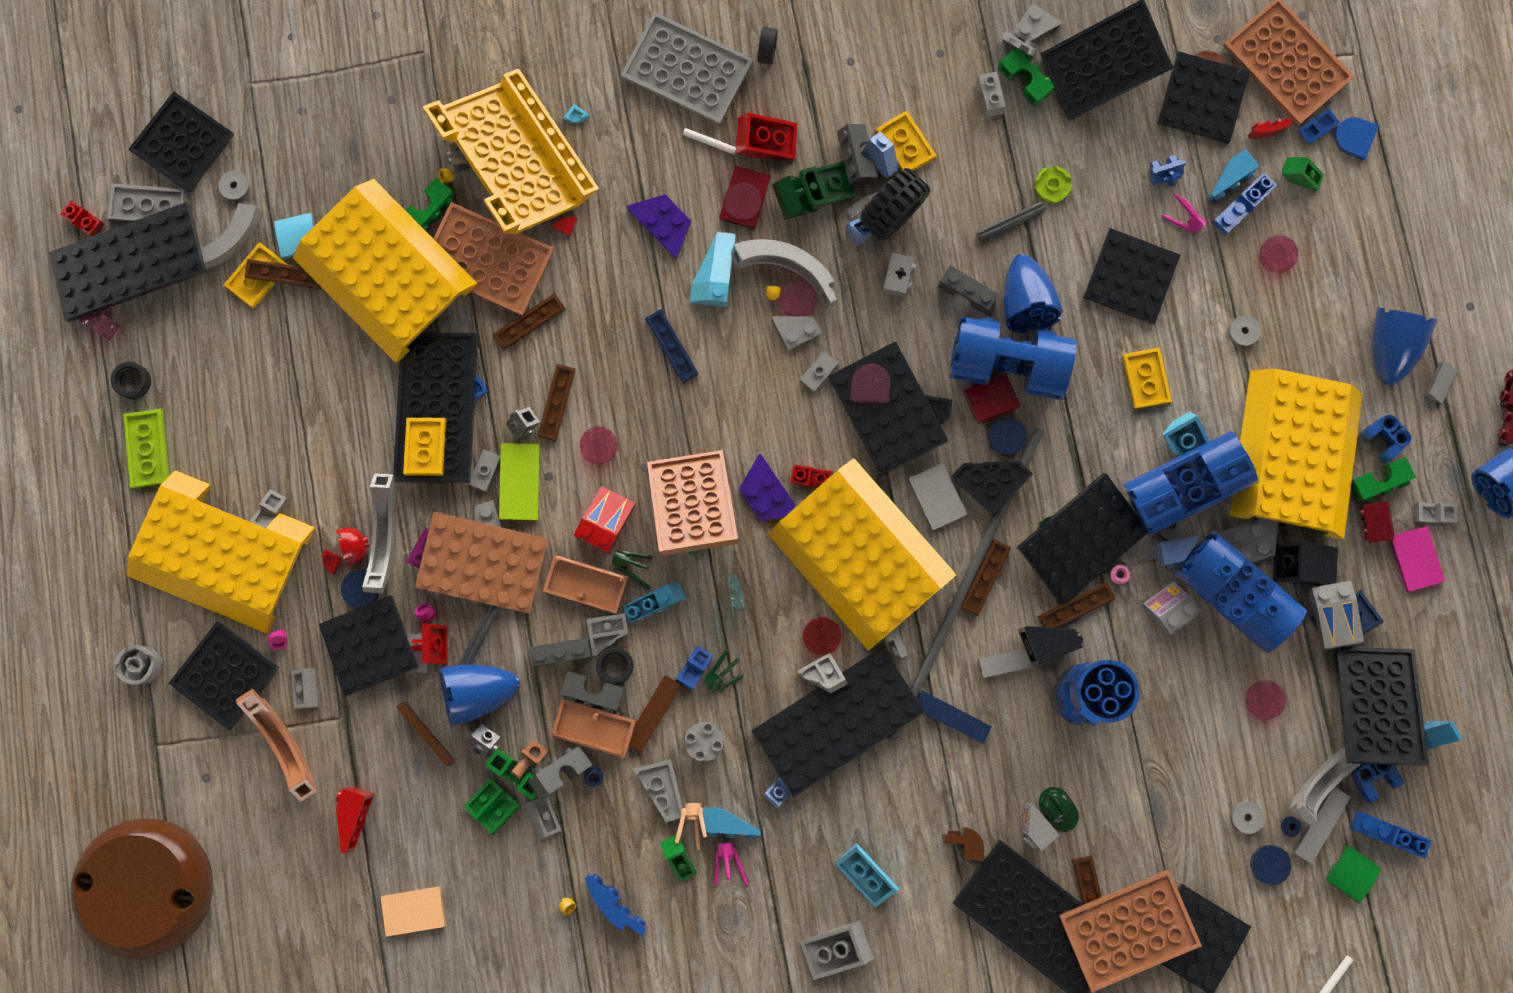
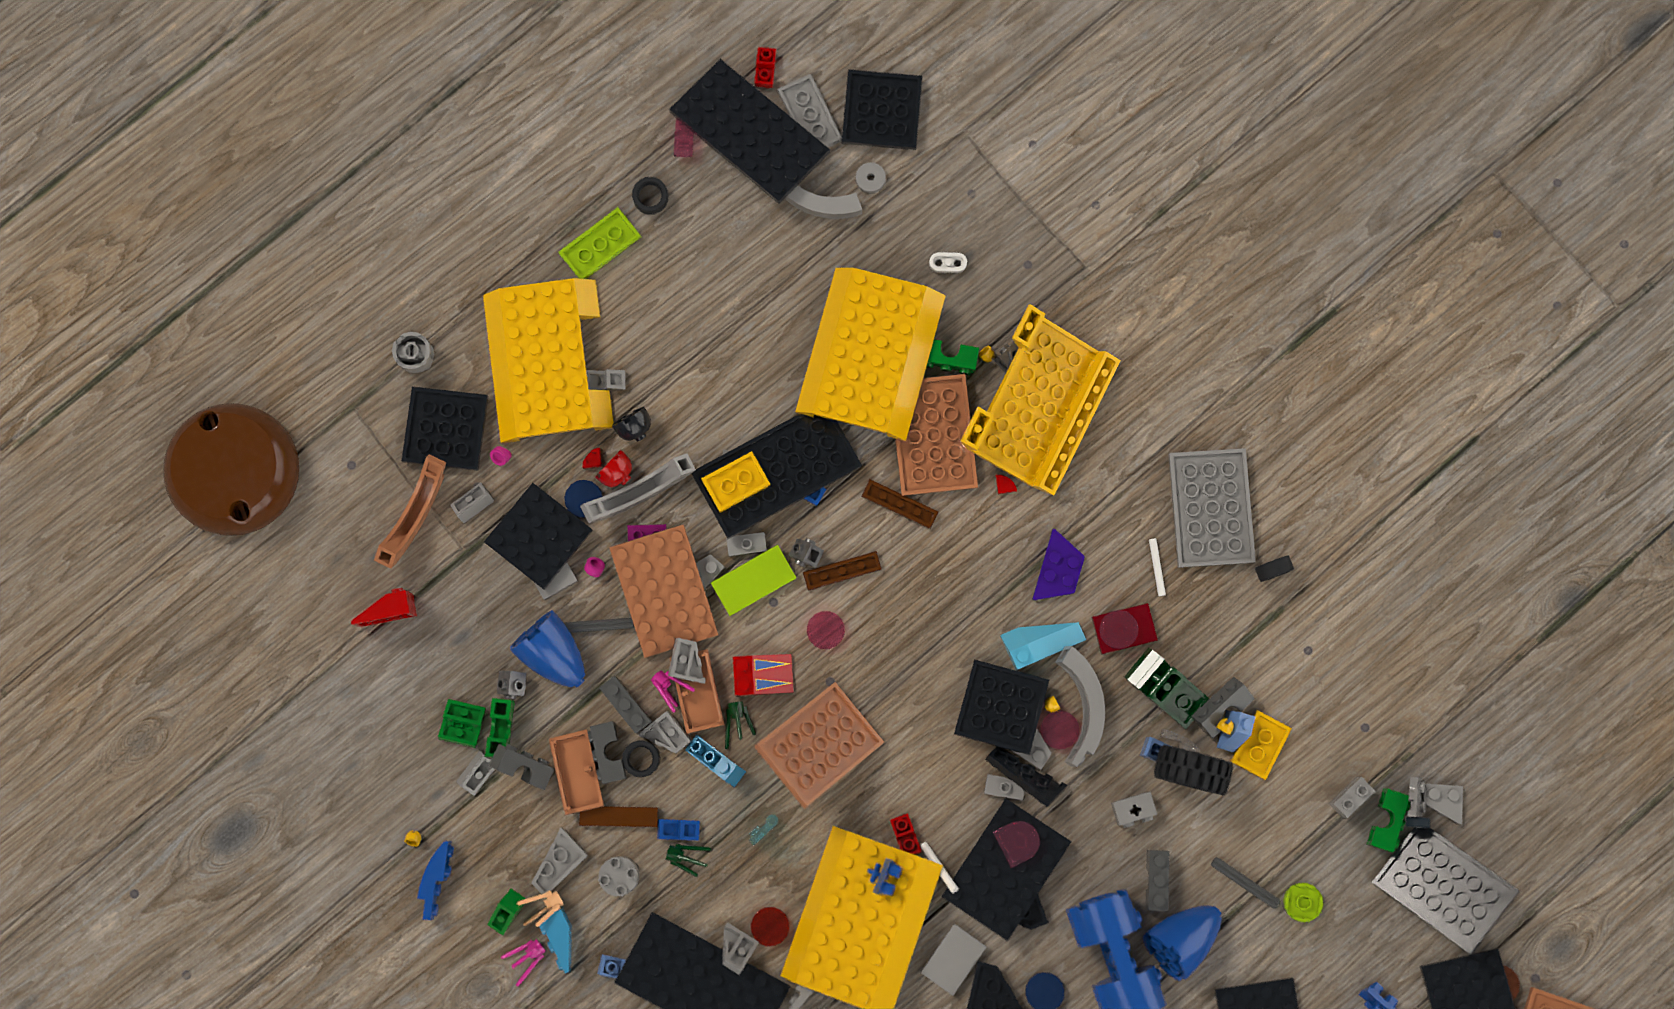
camera: 60 degrees right, 0 degrees up
yellow tile [223,242,288,309] -> none
reddish brown tile [245,259,322,290] -> none
medium azure slope [274,213,314,259] -> none
light nougat tile [381,886,446,937] -> none
reddish brown tile [396,702,455,766] -> none
red tile [411,624,448,664] -> none
nougat bracket [511,740,548,780] -> none
medium azure tile [563,104,589,124] -> none
dark blue plate [584,767,604,787] -> none
dark blue tile [645,309,699,383] -> none
red slope [736,112,798,160] -> none
dark purple wing [739,454,796,521] -> none
dark red piece [963,374,1021,425] -> none
none -> black cylinder [612,406,651,442]
none -> dark pink plant [651,670,695,713]
none -> light grey wing [668,638,706,684]
none -> blue hips [867,858,902,896]
none -> white bar [920,842,958,893]
none -> white plate [929,252,967,273]
none -> black plate [954,659,1050,756]
none -> black wing [985,747,1068,807]
none -> yellow hinge [1216,718,1234,735]
none -> black wheel [1406,817,1430,828]

